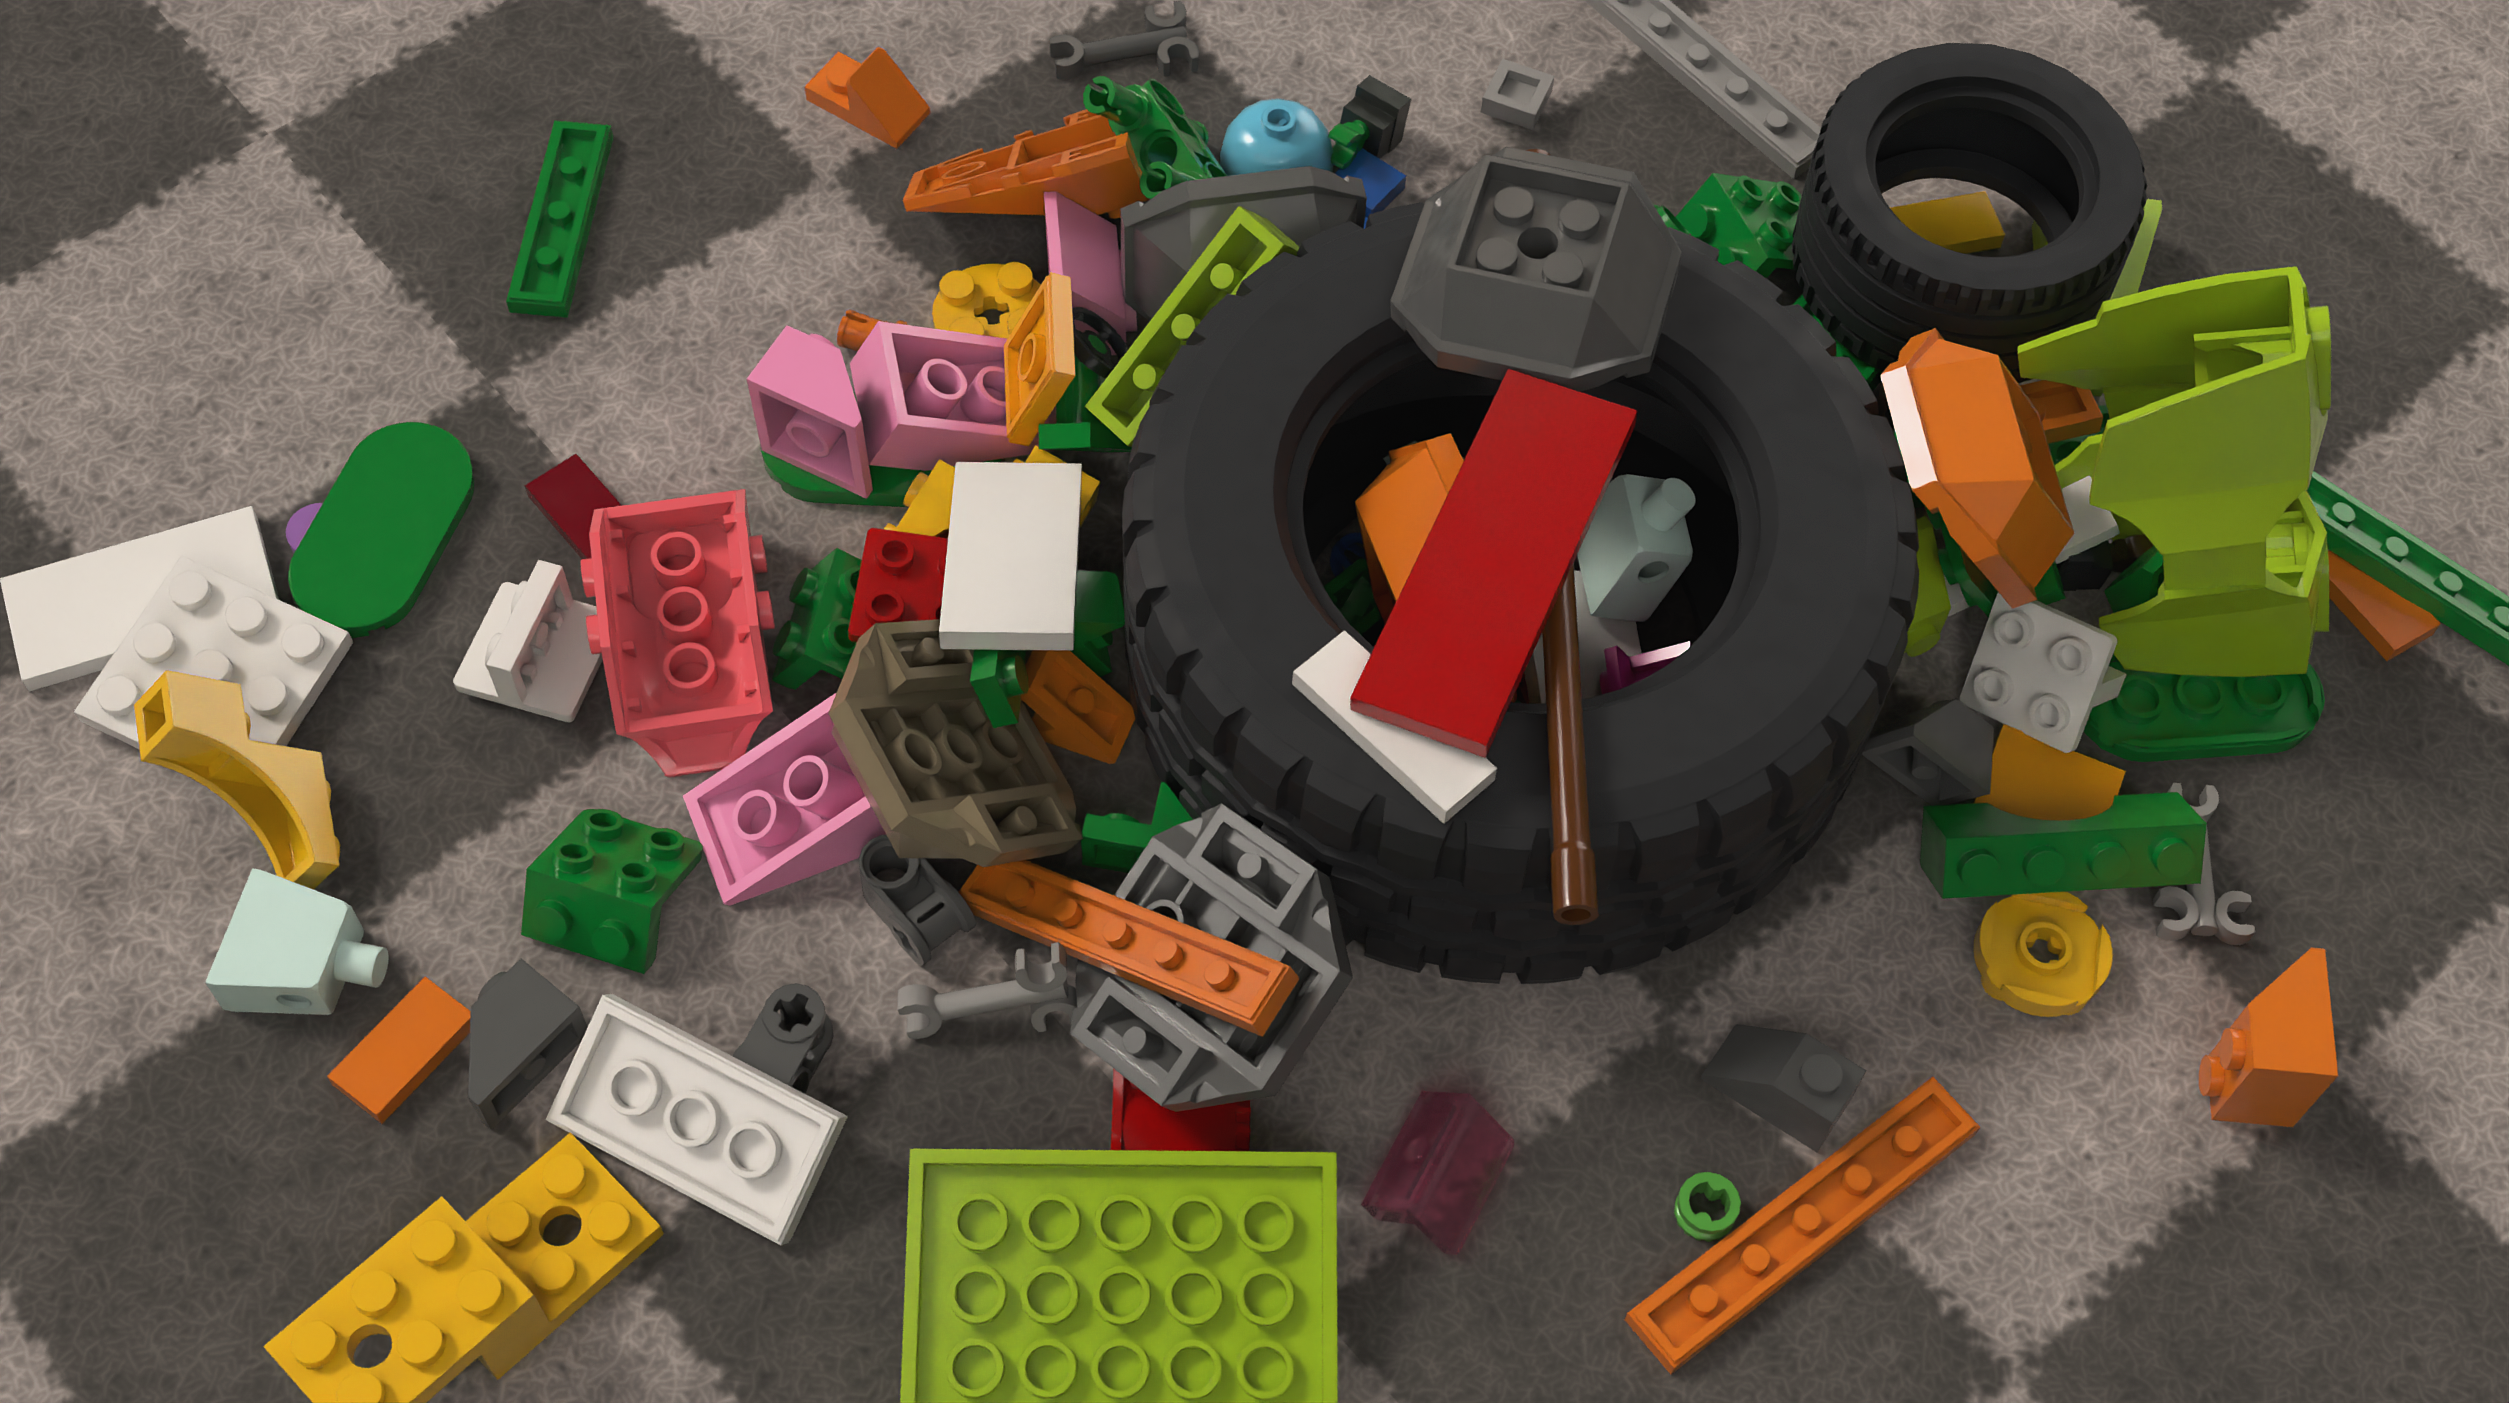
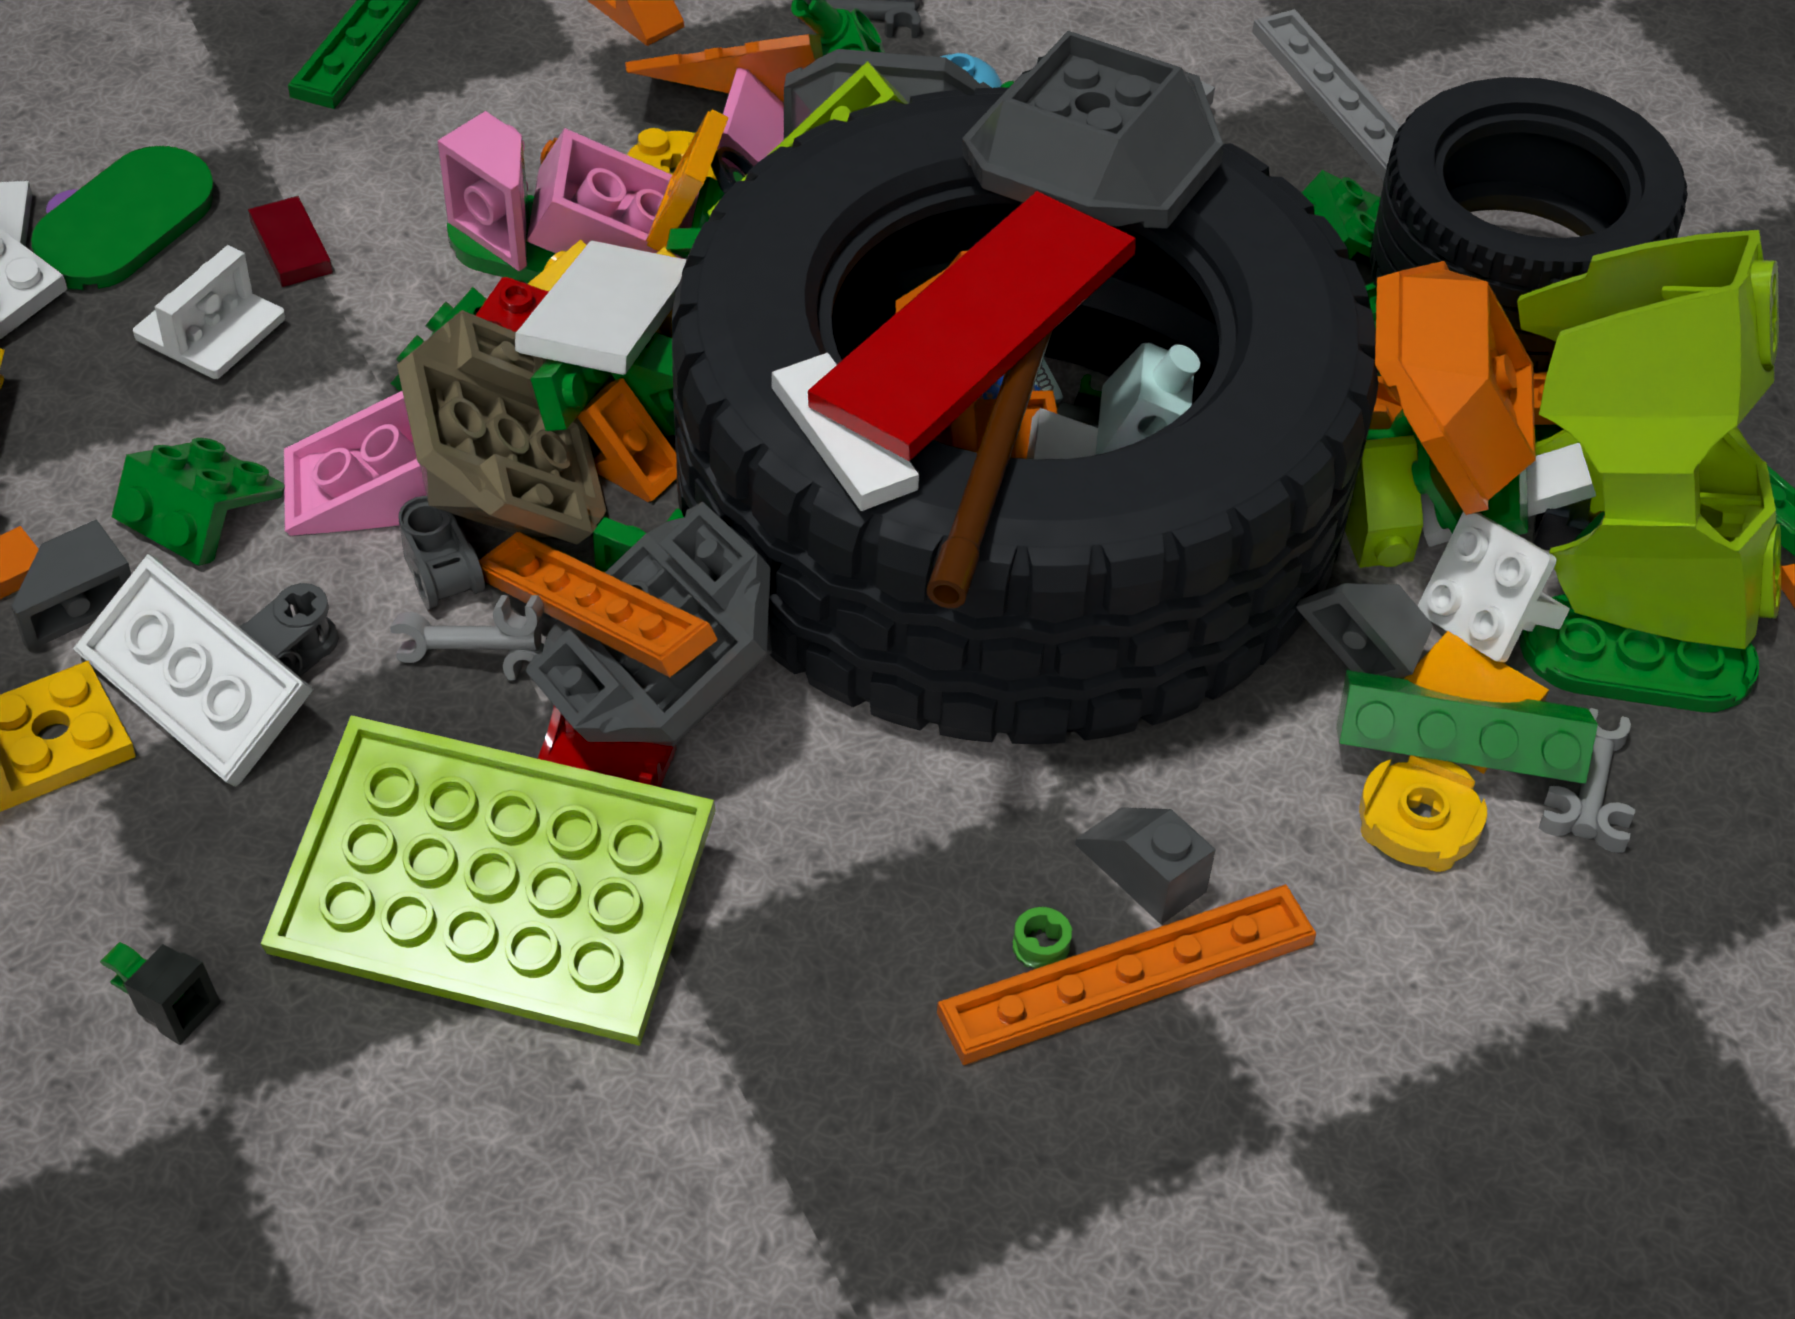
camera: 15 degrees right, 10 degrees down
coral slope [581,489,775,777] -> none
clear pink panel [1361,1091,1515,1255] -> none
orange slope [2199,948,2338,1127] -> none

